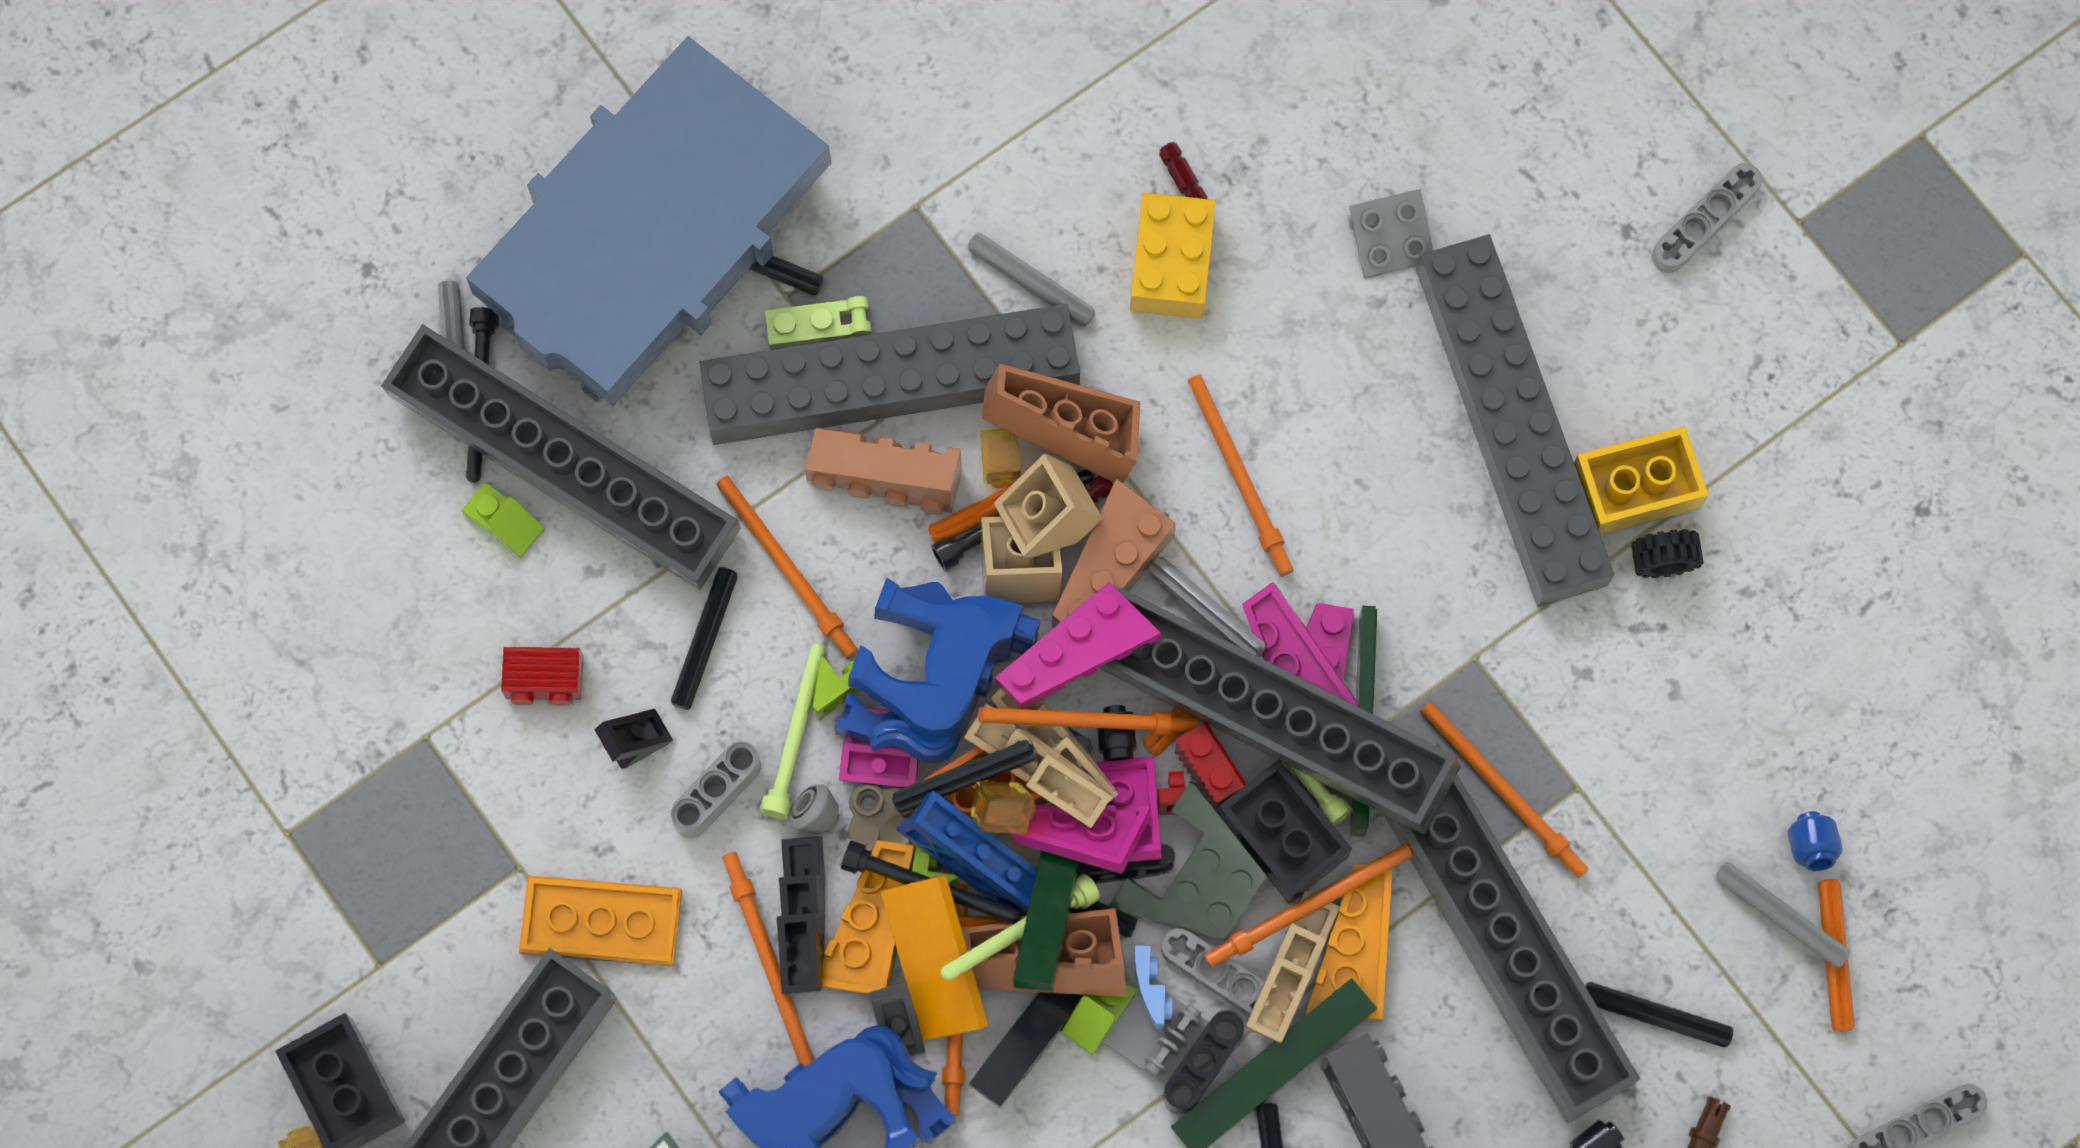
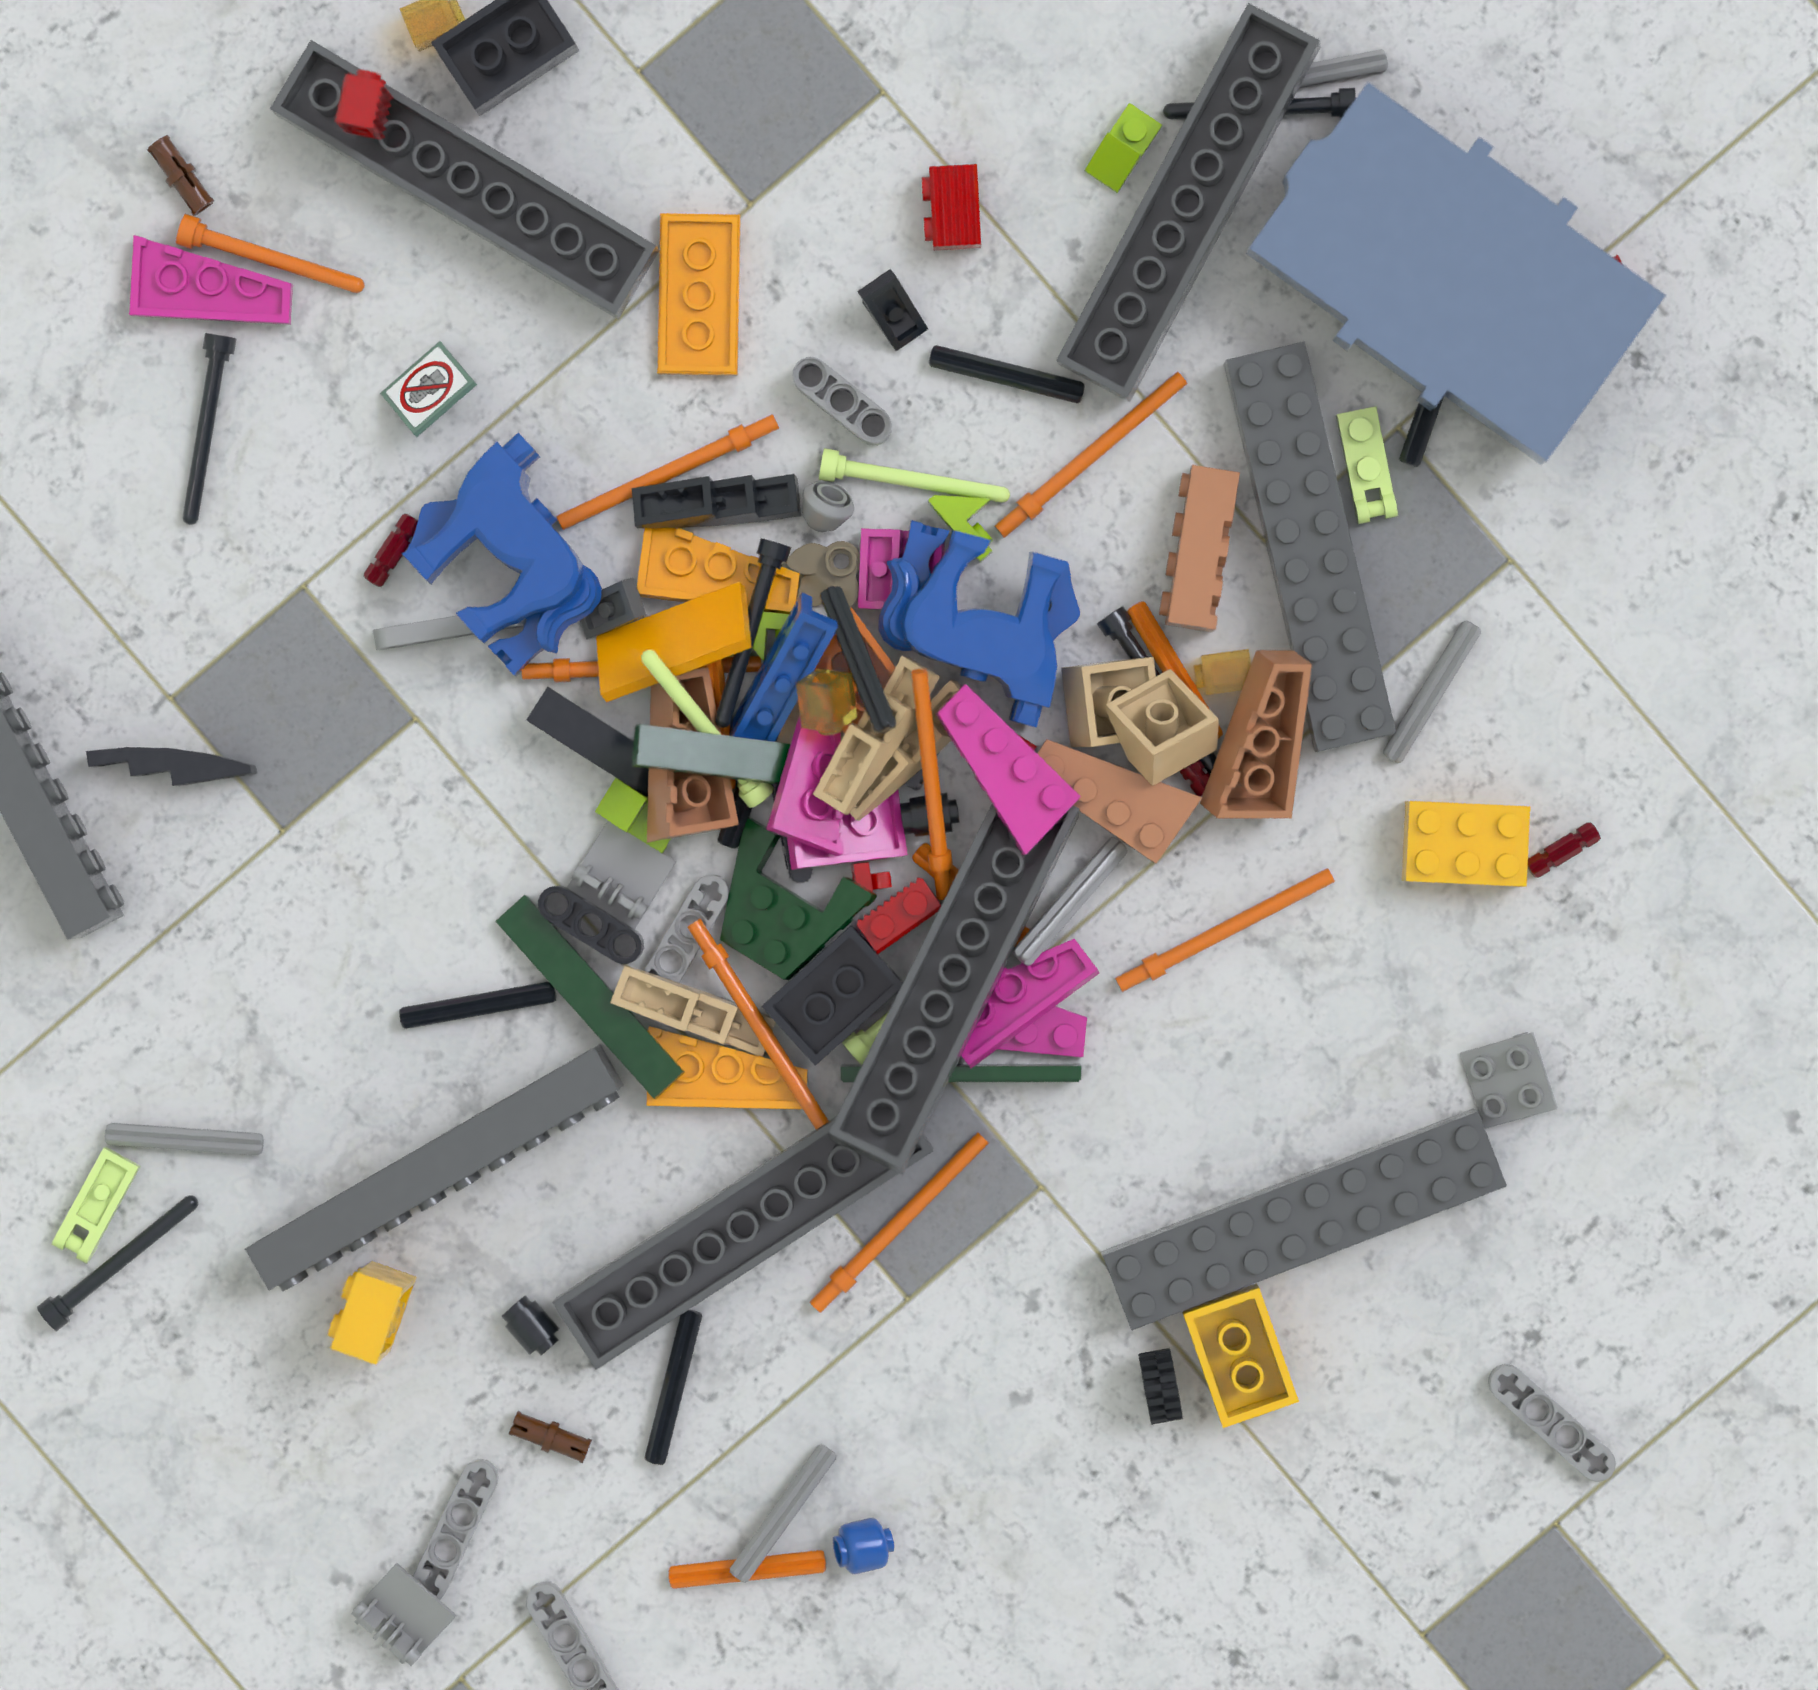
camera: 90 degrees right, 15 degrees up
light blue slope [1134,946,1172,1030] -> none

